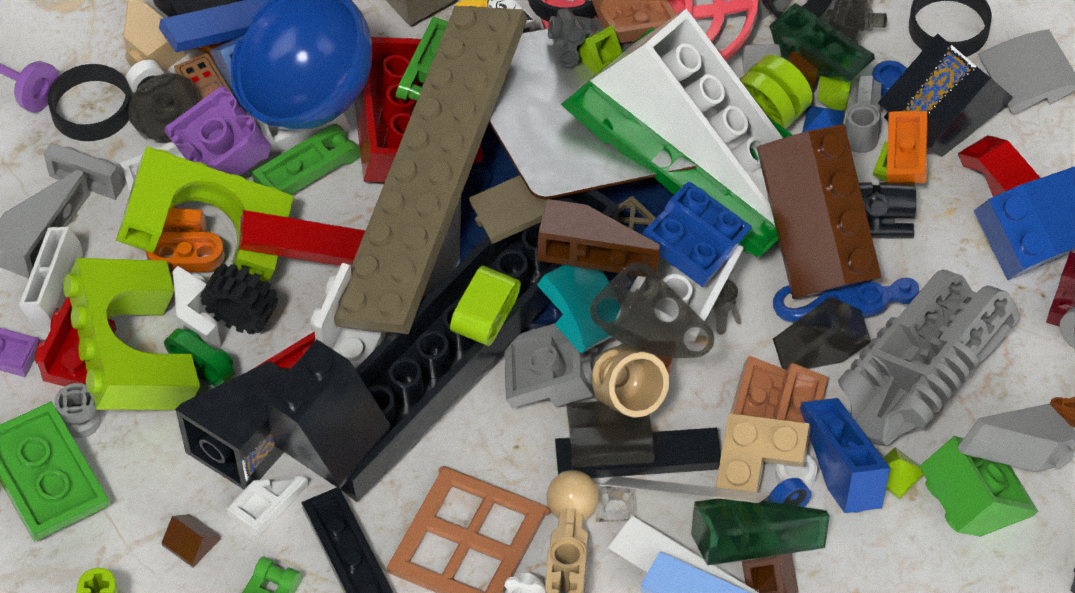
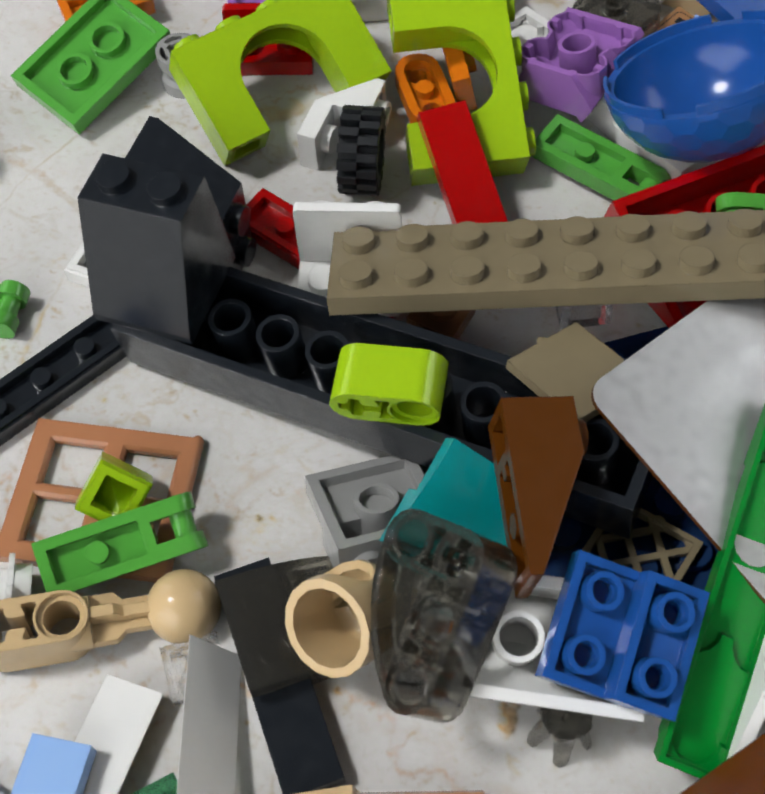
camera: 75 degrees right, 5 degrees up
reddish brown slope [161,514,221,568] -> none
green plate [164,328,235,387] -> none
none -> bright green plate [31,491,208,592]
none -> lime slope [75,451,153,521]

